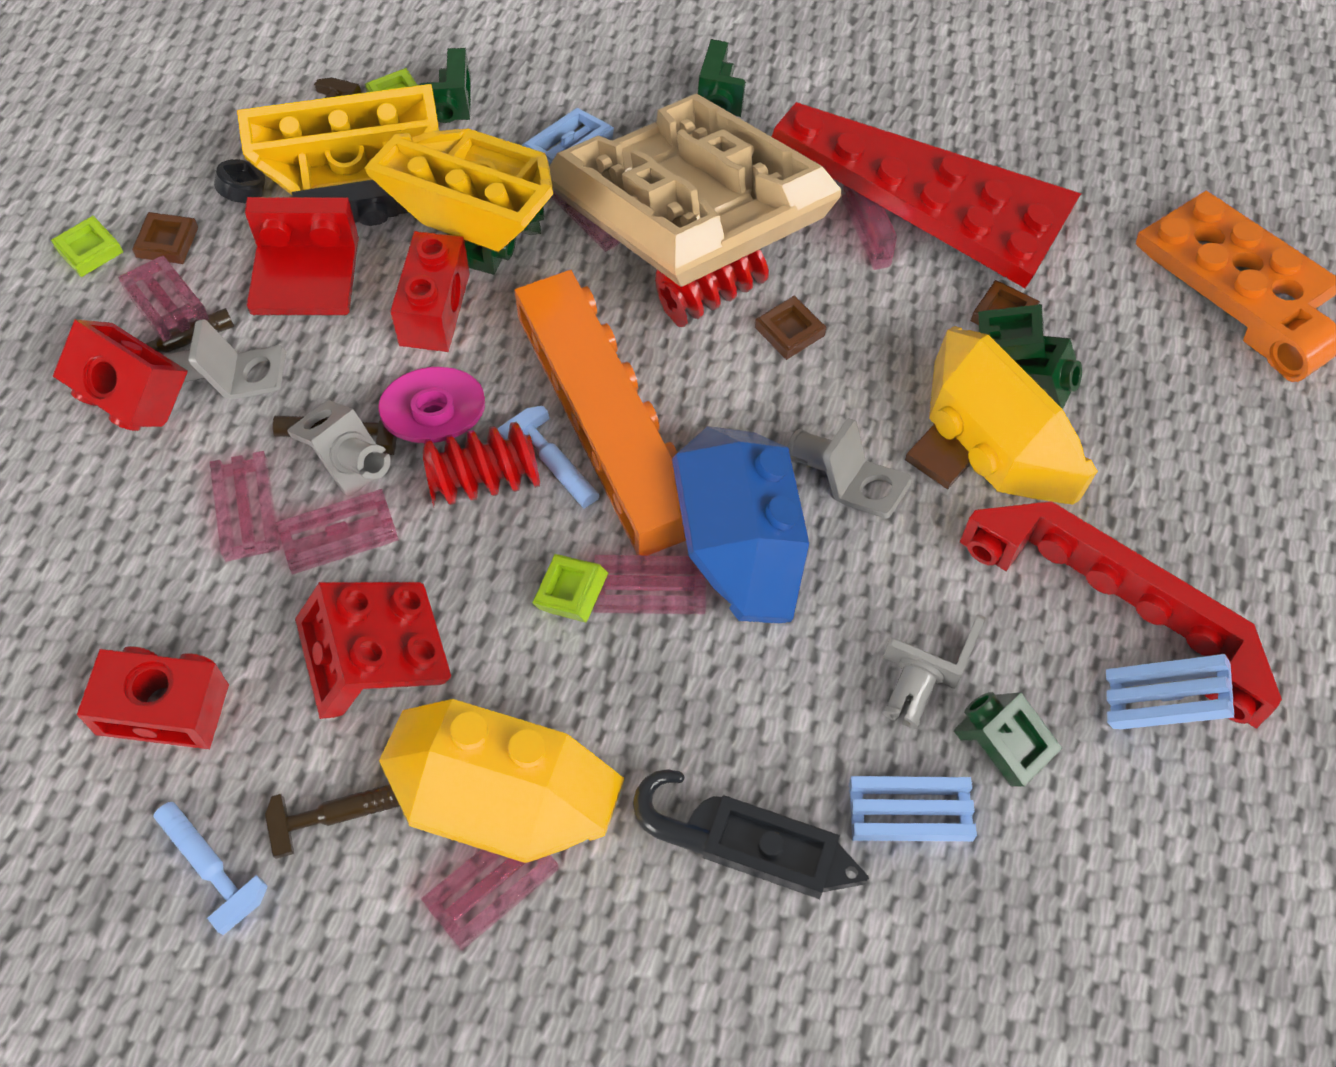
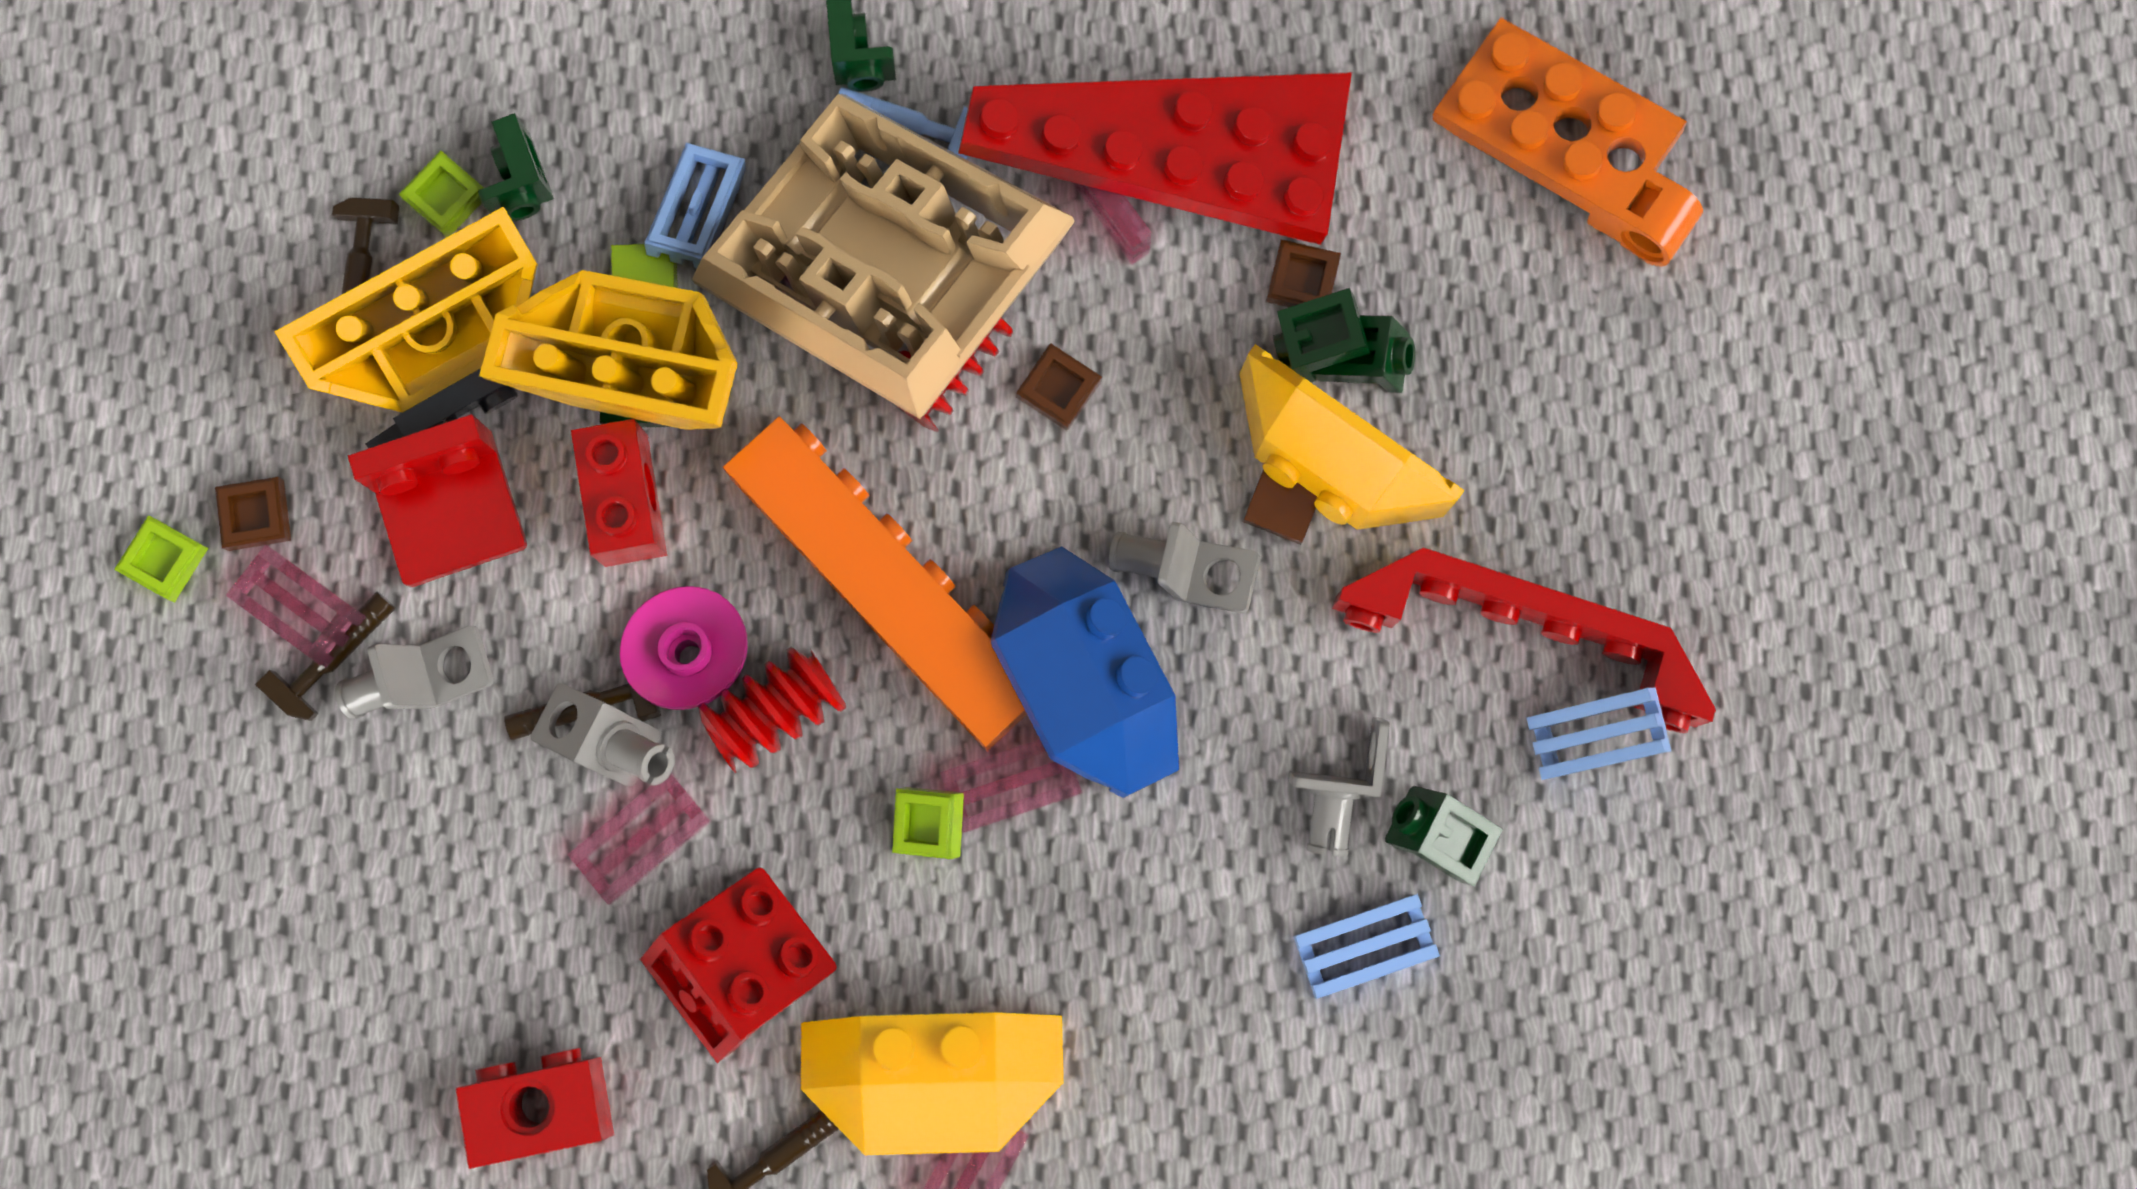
camera: 20 degrees left, 20 degrees up
red brick [53,319,188,431] -> none
clear pink tile [210,451,281,562] -> none
black tile [214,159,266,203] -> none
light blue piece [497,406,600,509] -> none
black plate [633,769,869,900] -> none

